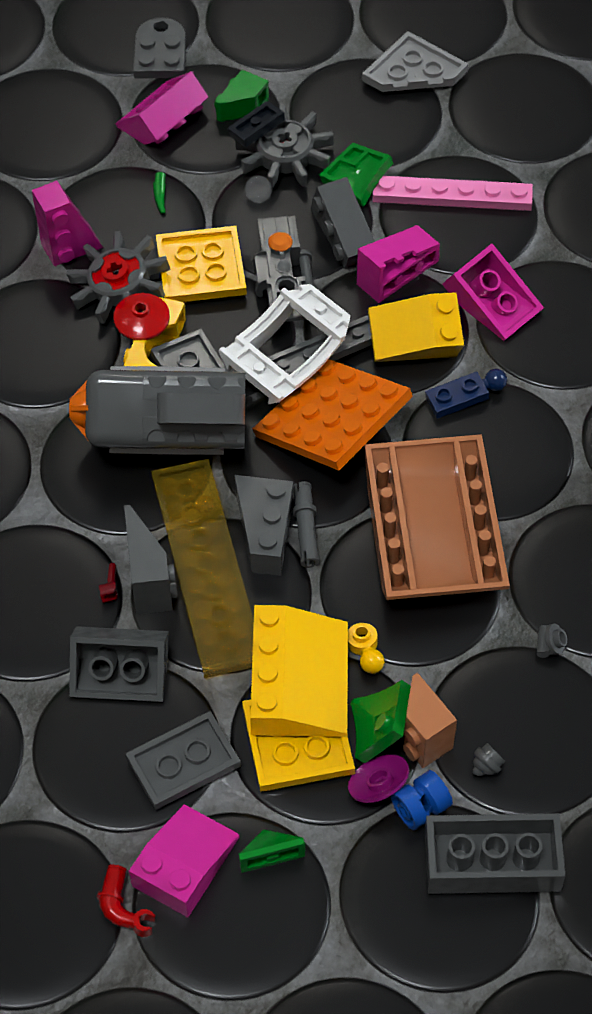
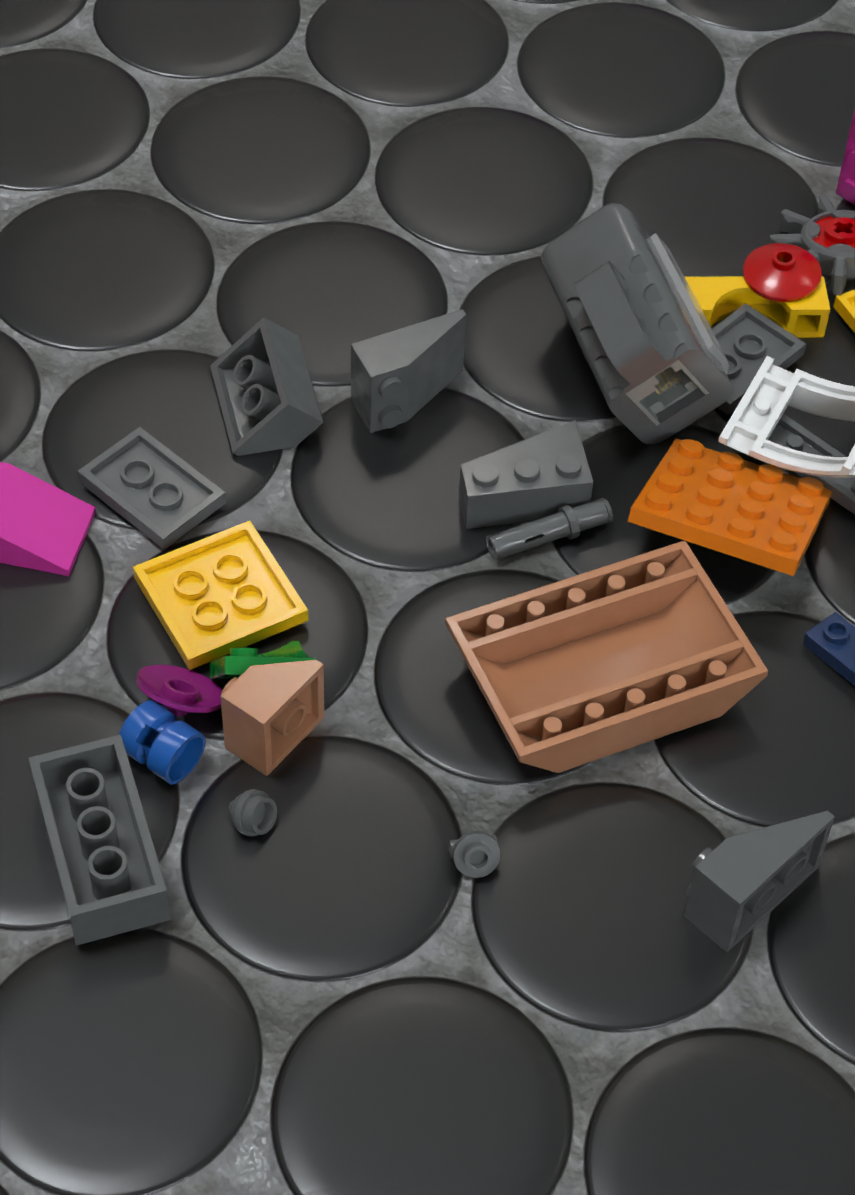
camera: 70 degrees right, 5 degrees down
clear yellow plate [151,459,254,678] -> none
green slope [239,829,305,873] -> none
yellow slope [250,605,348,737] -> none
yellow plate [348,623,385,674] -> none

